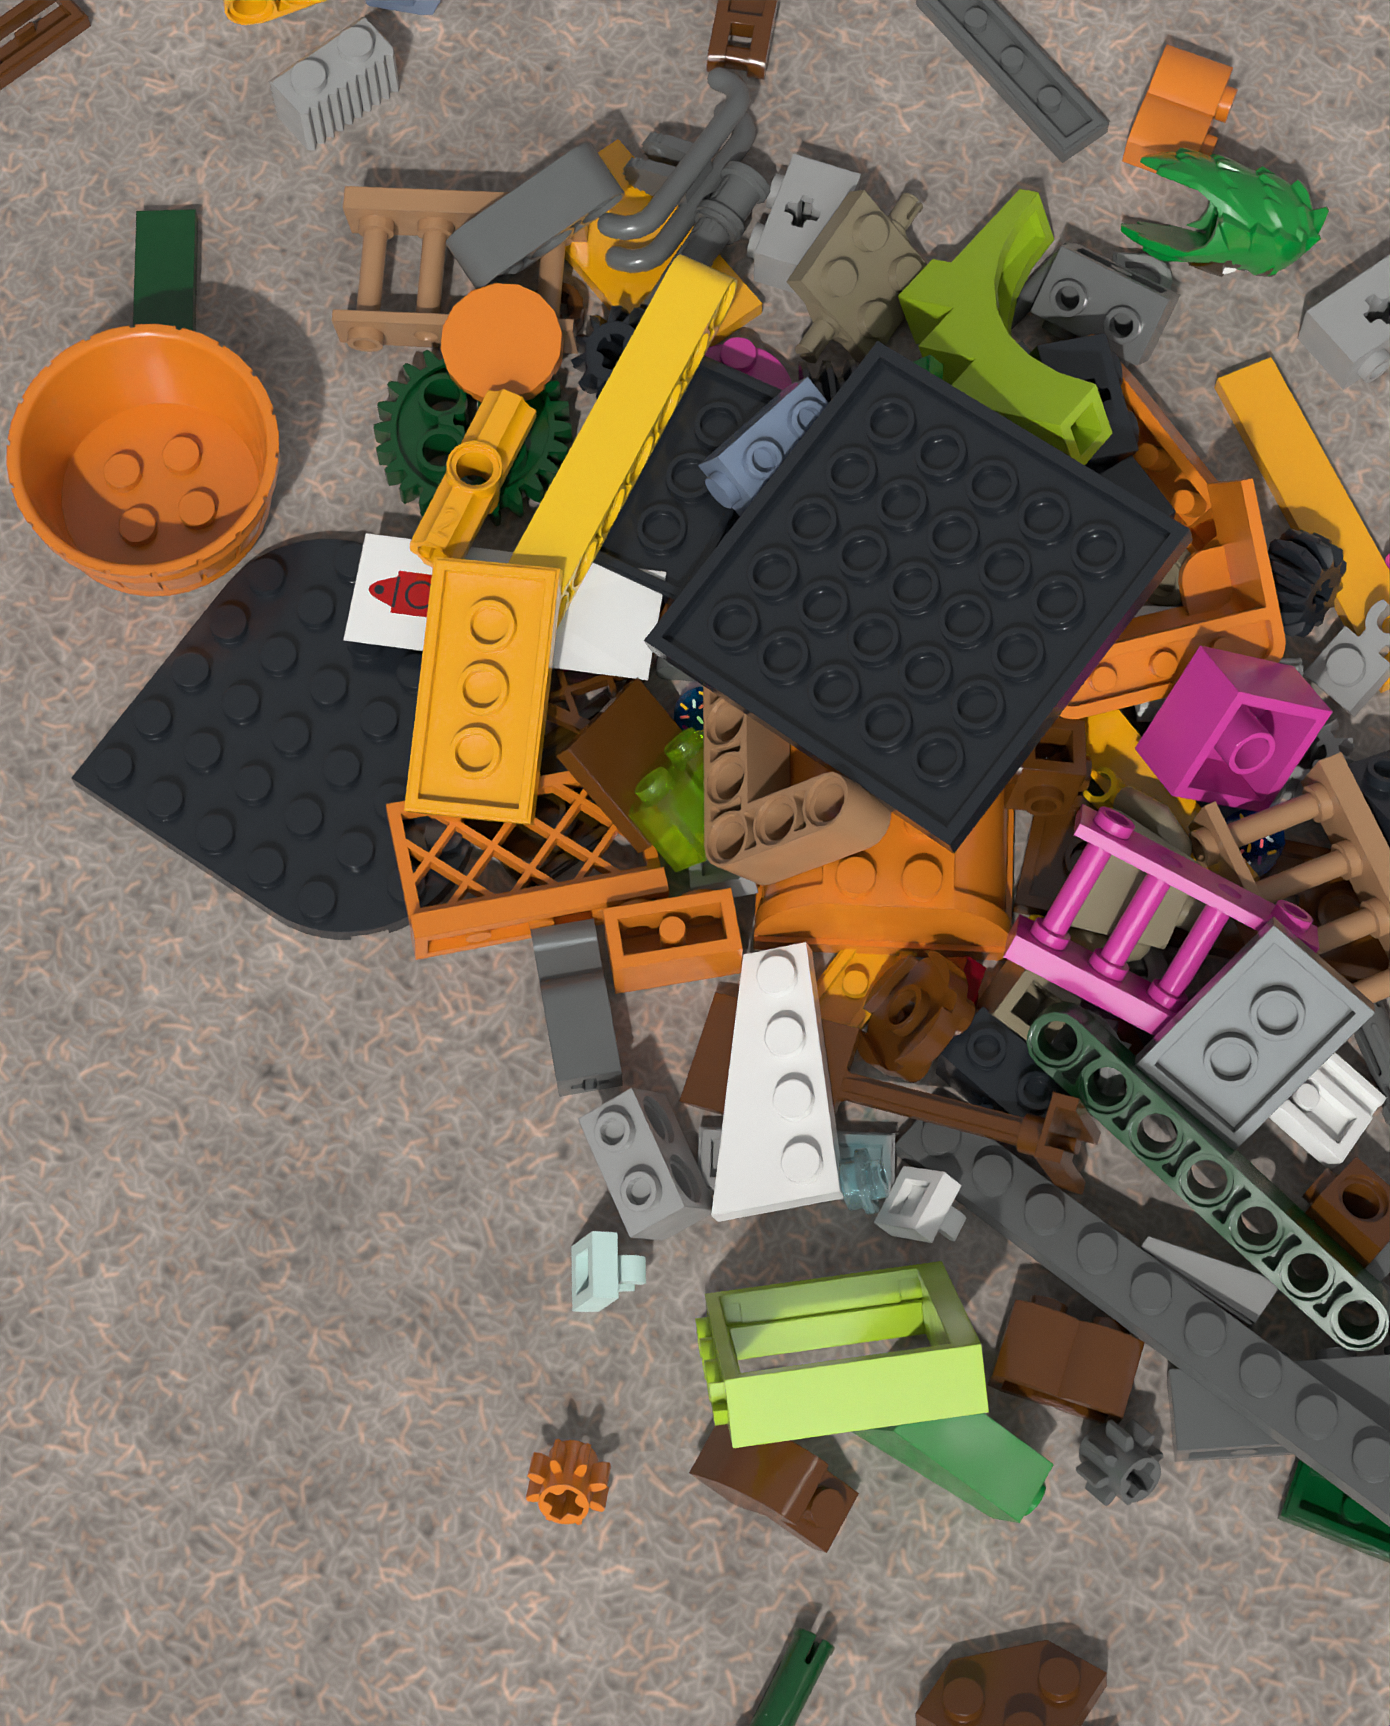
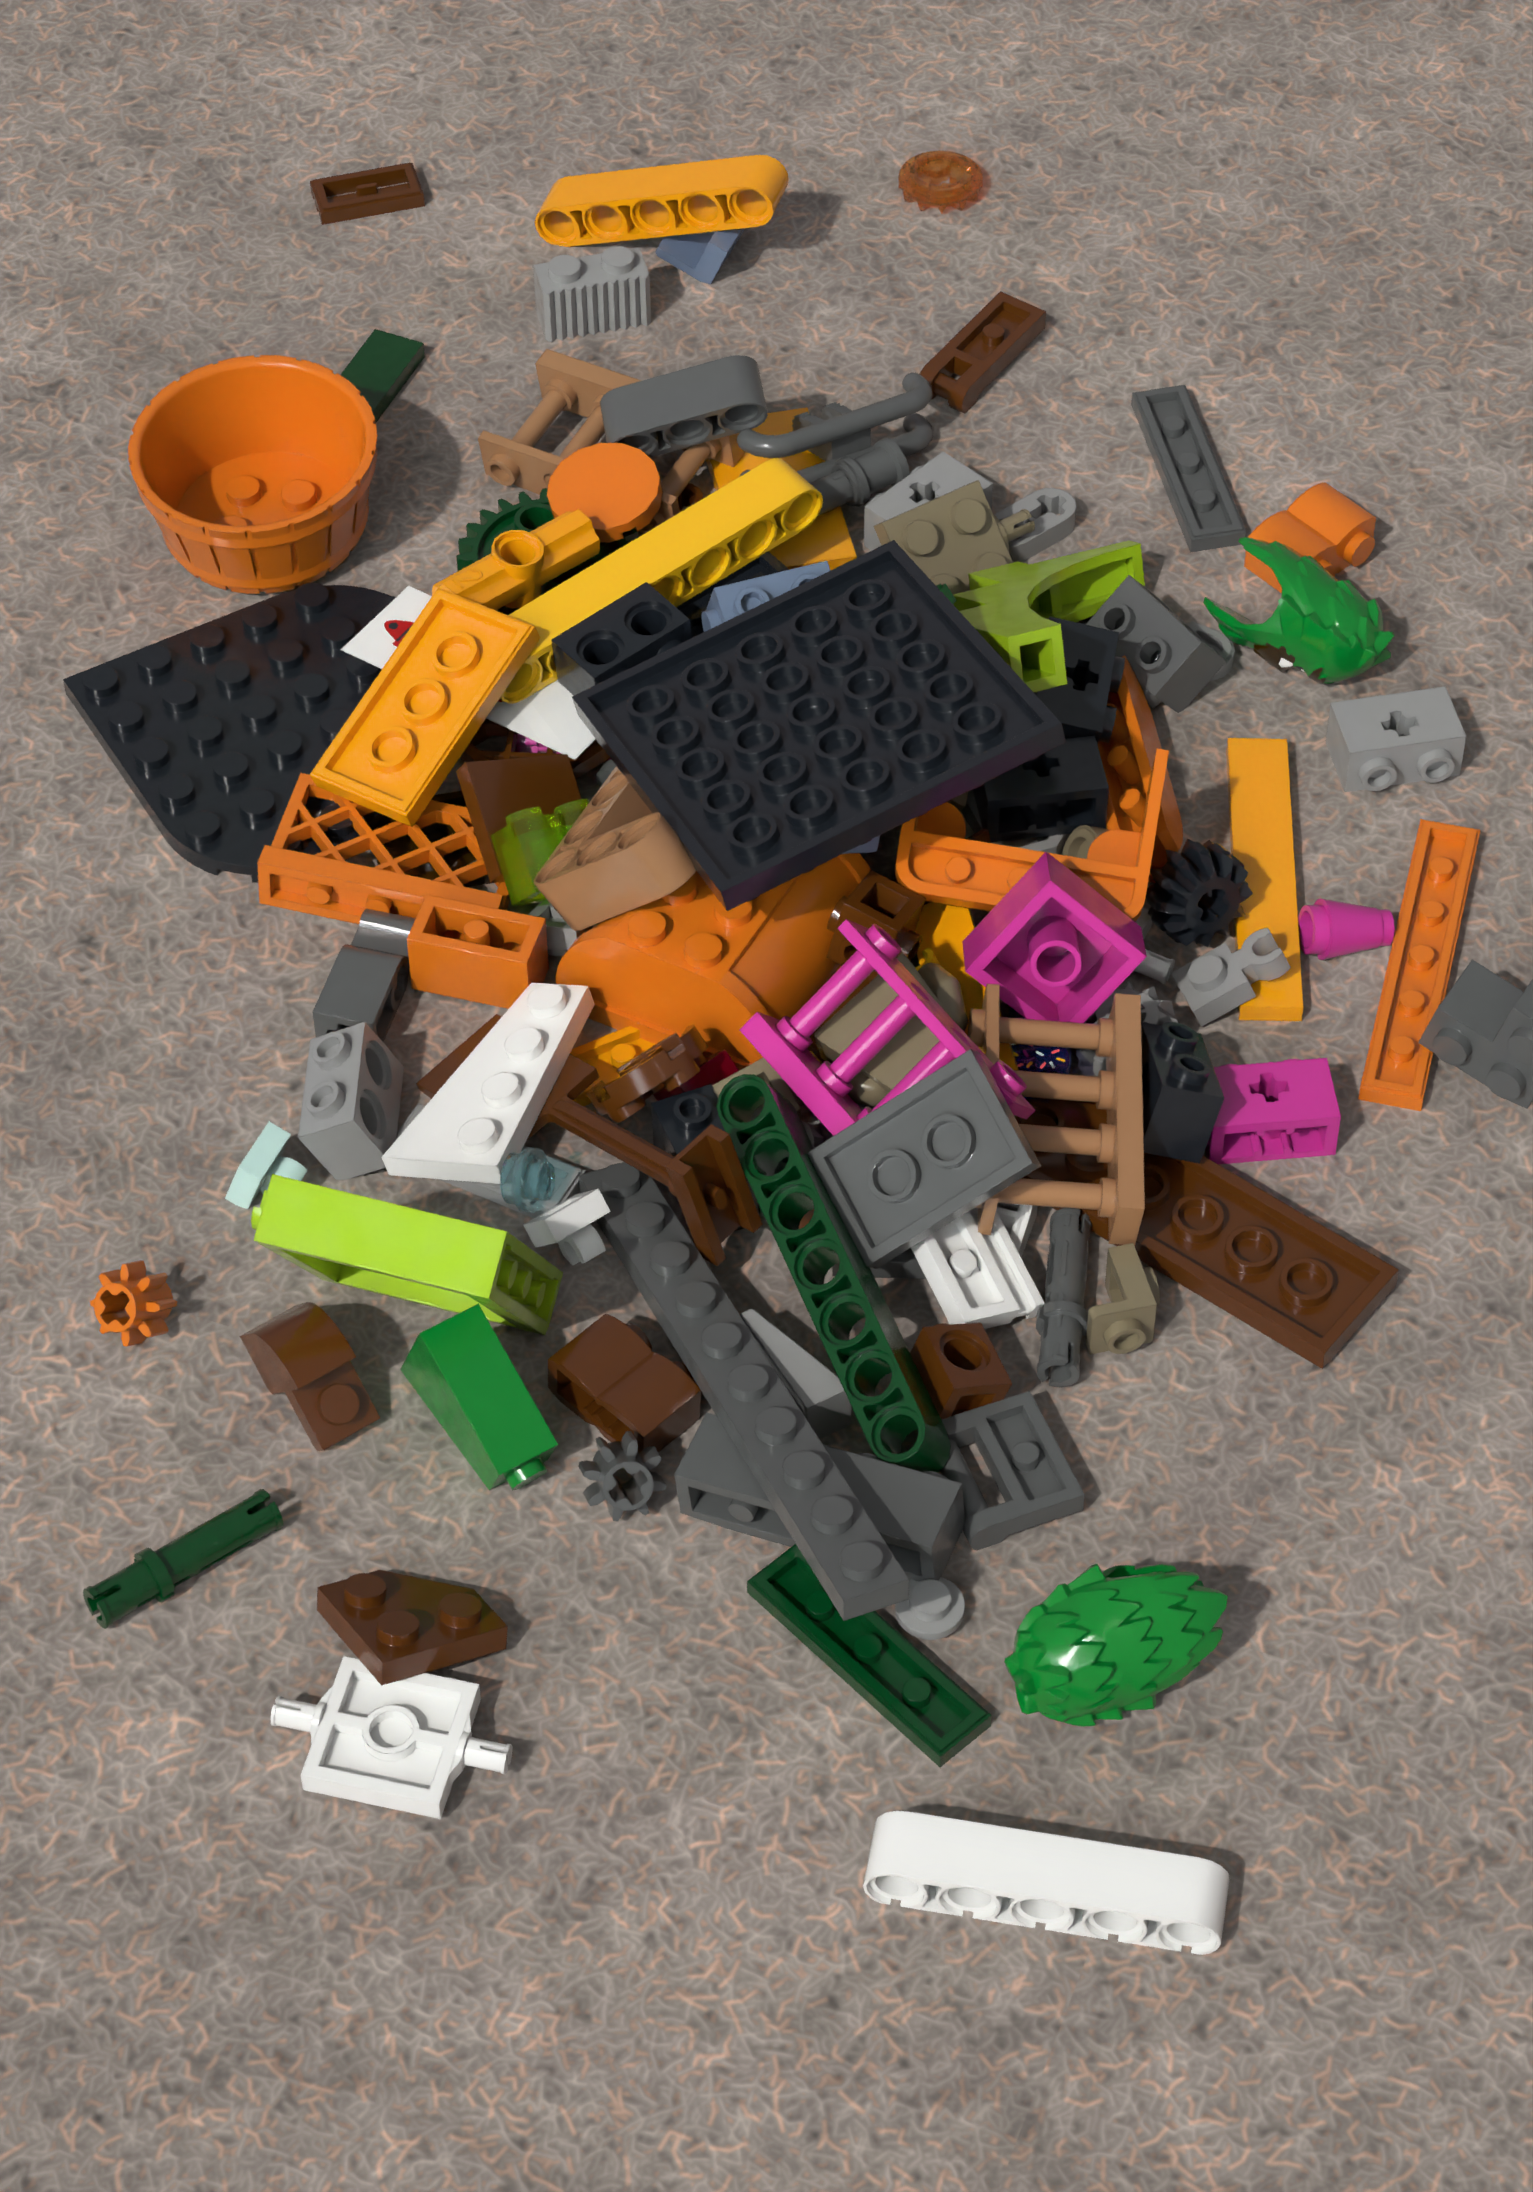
camera: 25 degrees right, 20 degrees down
none -> black brick [551,582,692,696]
none -> light grey beam [994,488,1077,562]

